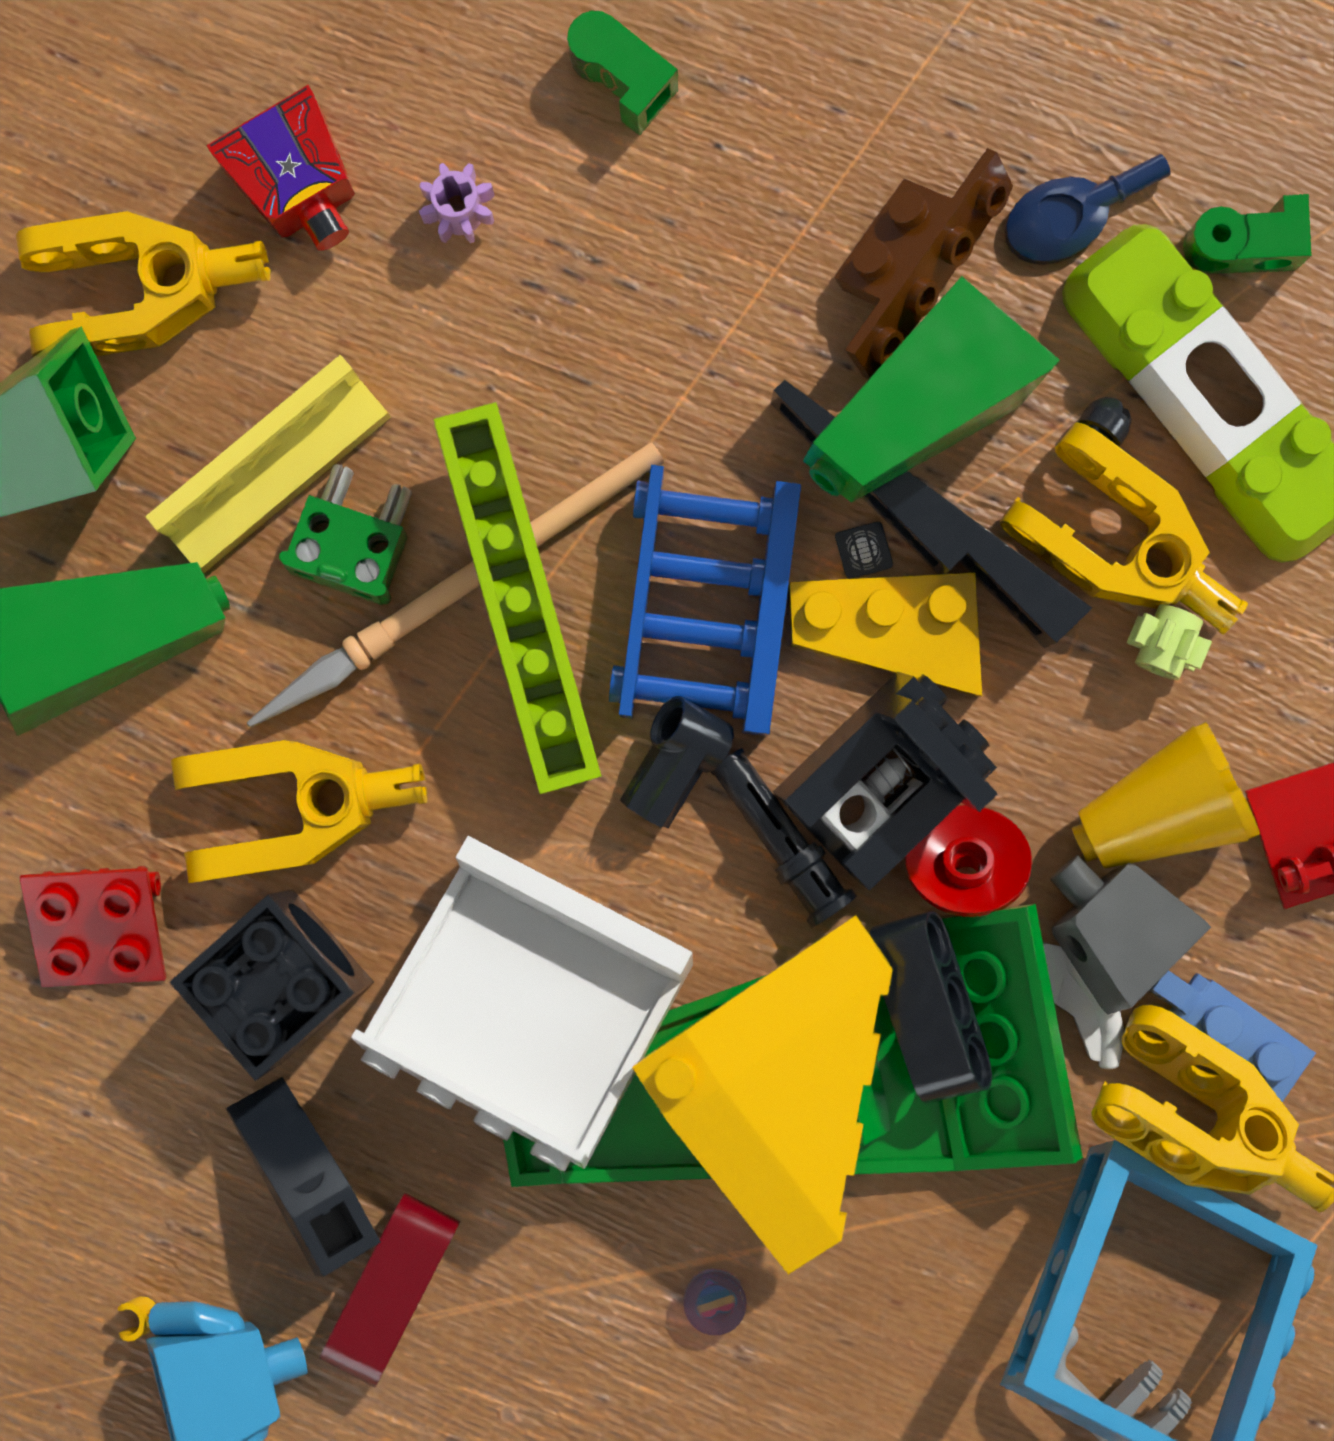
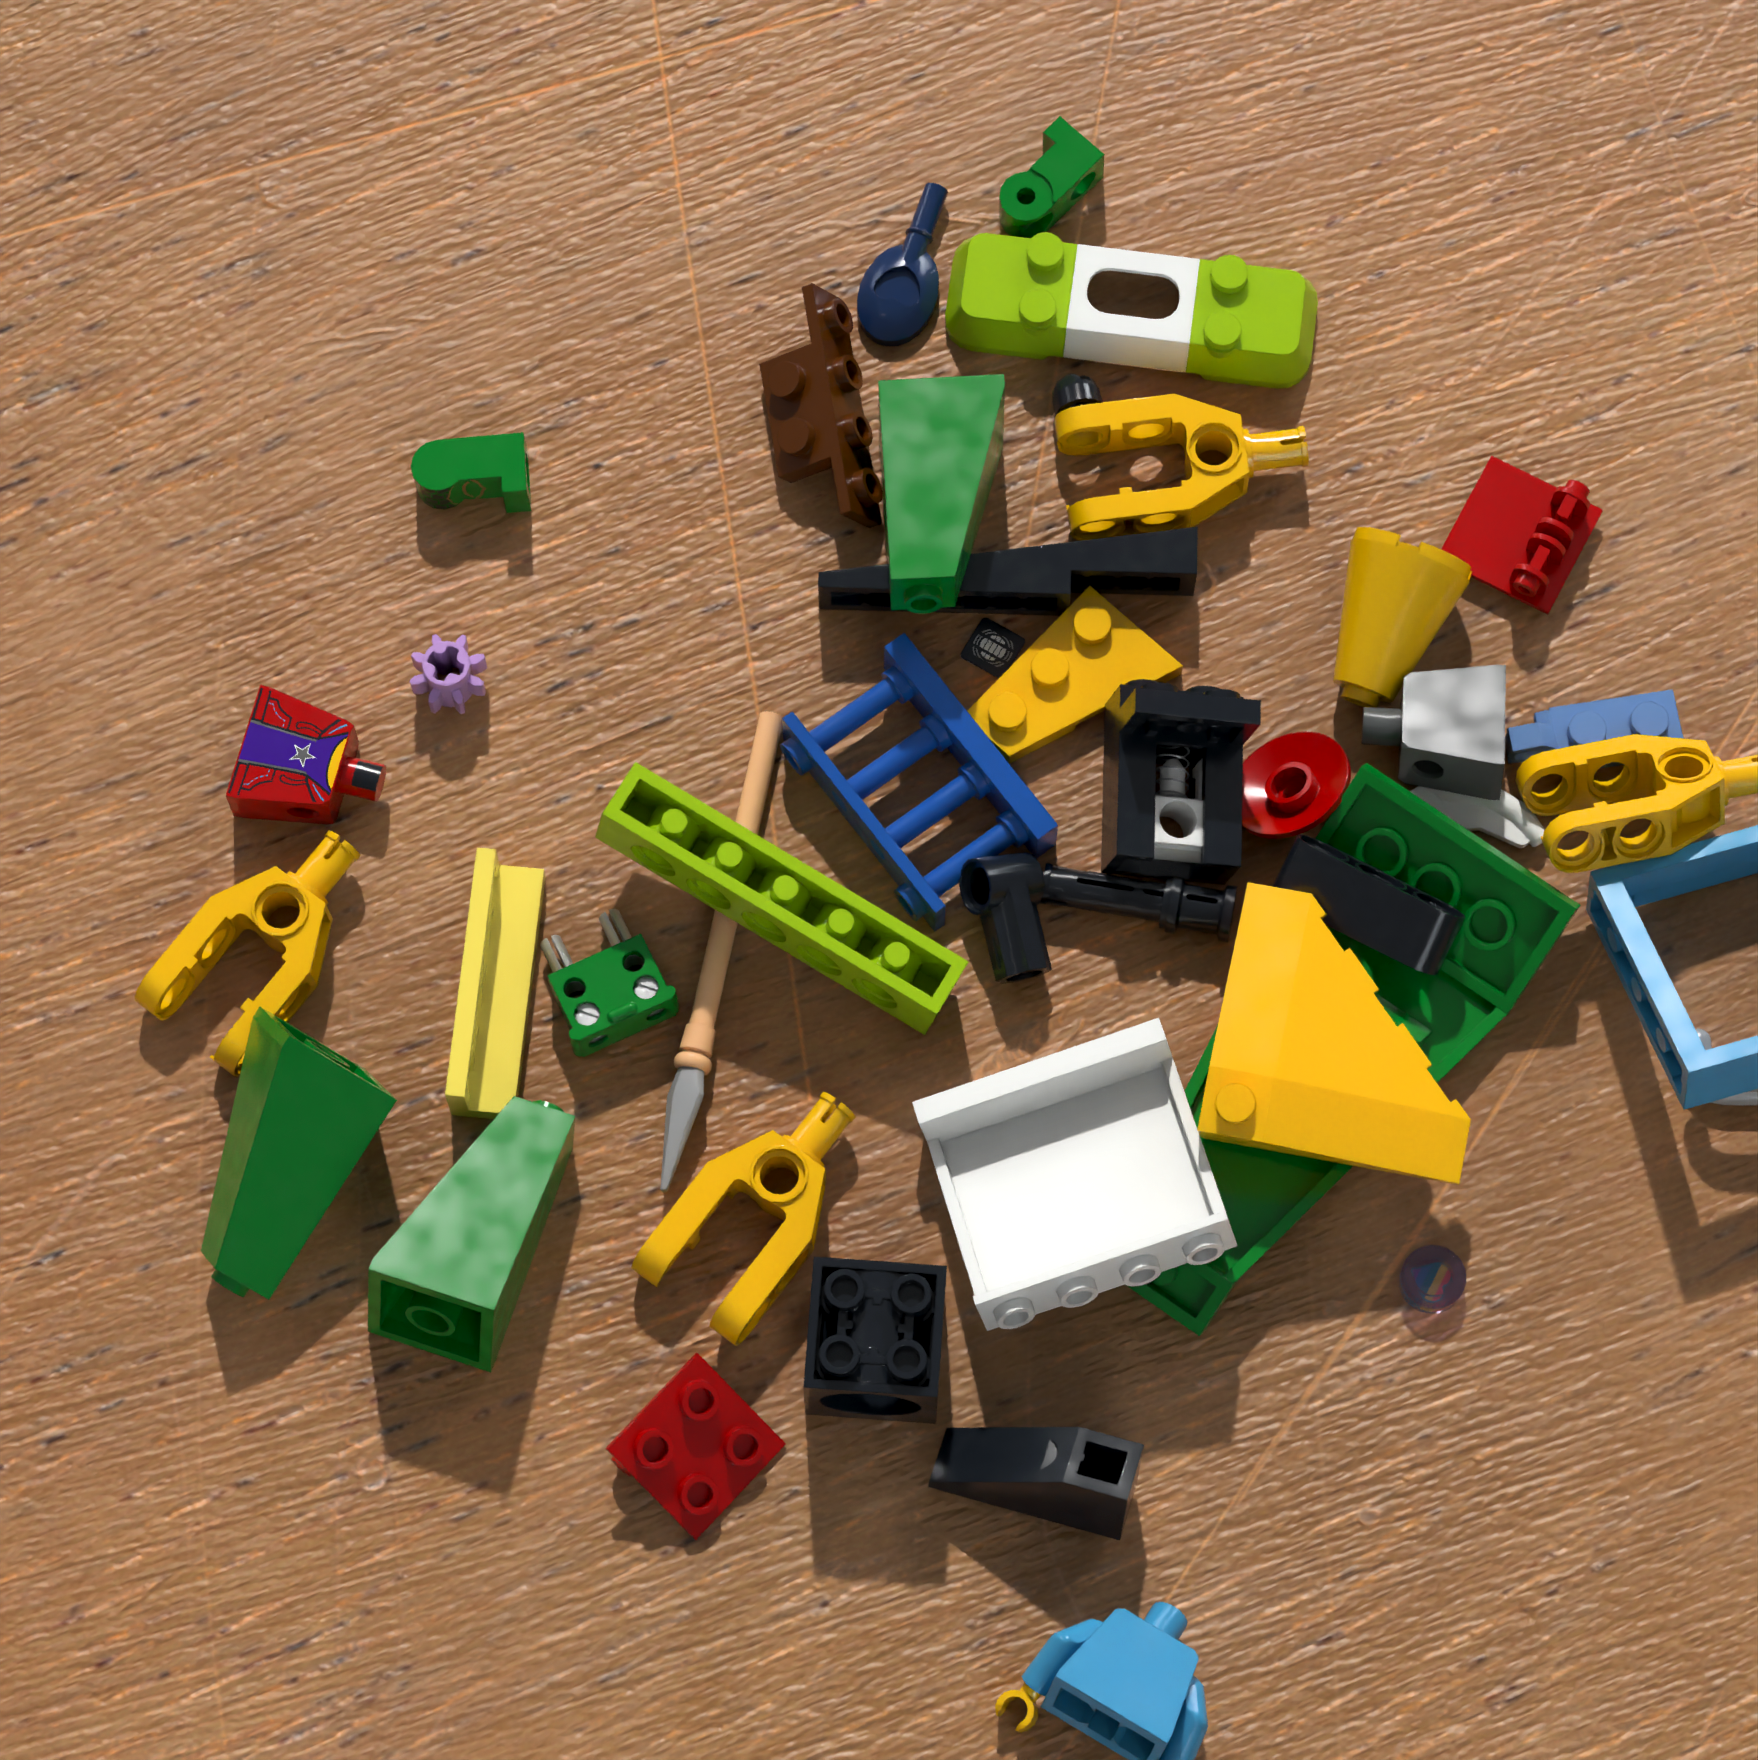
camera: 45 degrees left, 15 degrees down
dark red beam [319,1193,461,1388] -> none
yellowish green gear [1127,604,1212,680] -> none

